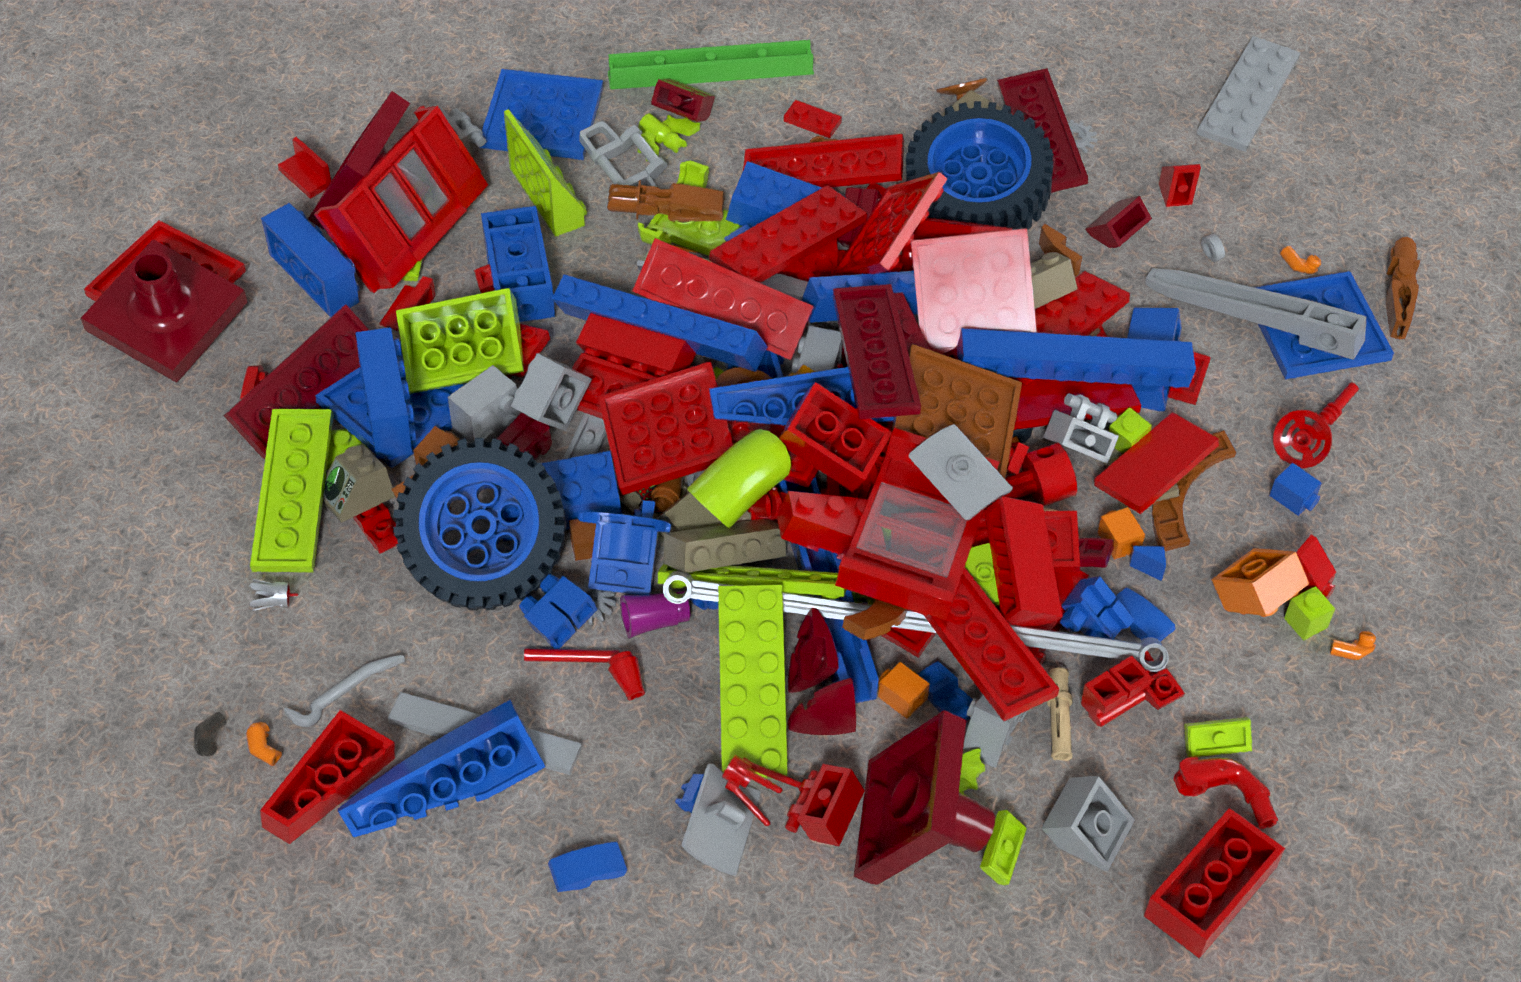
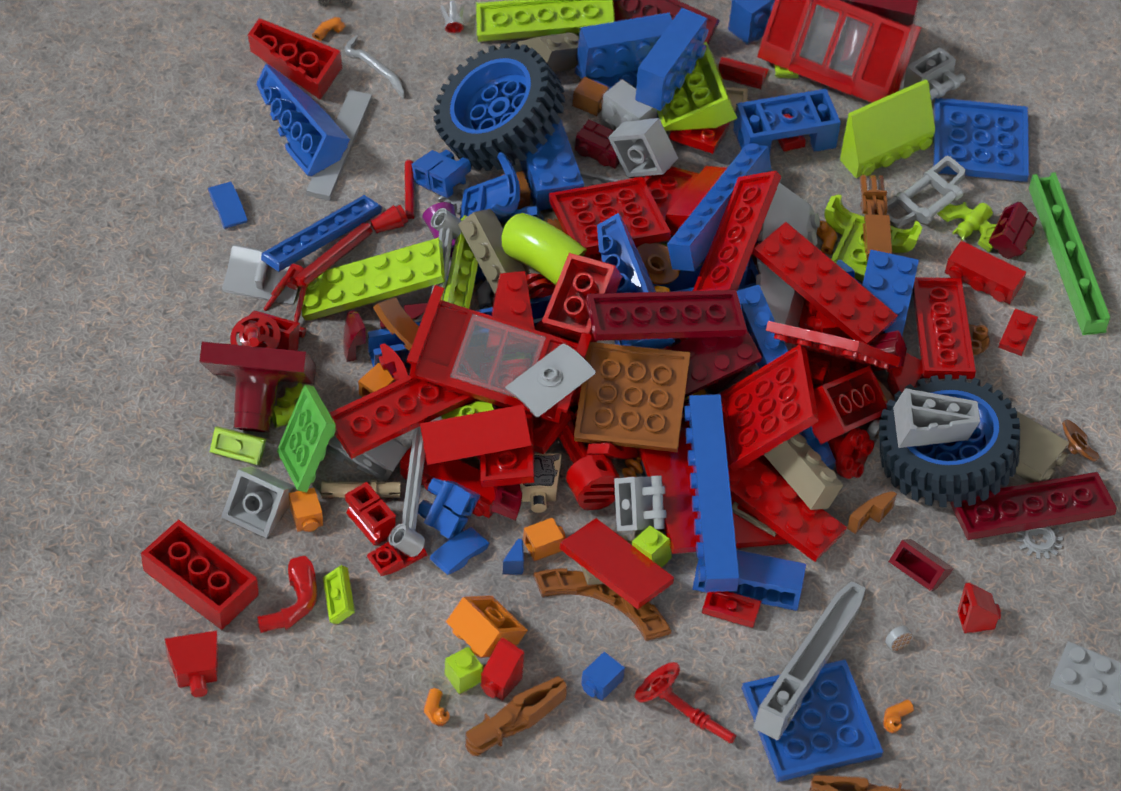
camera: 85 degrees right, 0 degrees up
none -> red torso [165,630,219,697]
none -> red dish [230,314,281,349]
none -> blue tile [261,195,382,272]
none -> bright green plate [277,385,336,492]
none -> orange brick [289,487,323,532]
none -> red axle [295,223,373,287]
none -> red slope [379,343,410,381]
none -> dark orange arm [466,676,567,756]
none -> blue brick [635,8,708,111]
none -> light grey wedge [893,388,980,448]
none -> red brick [945,240,1026,305]

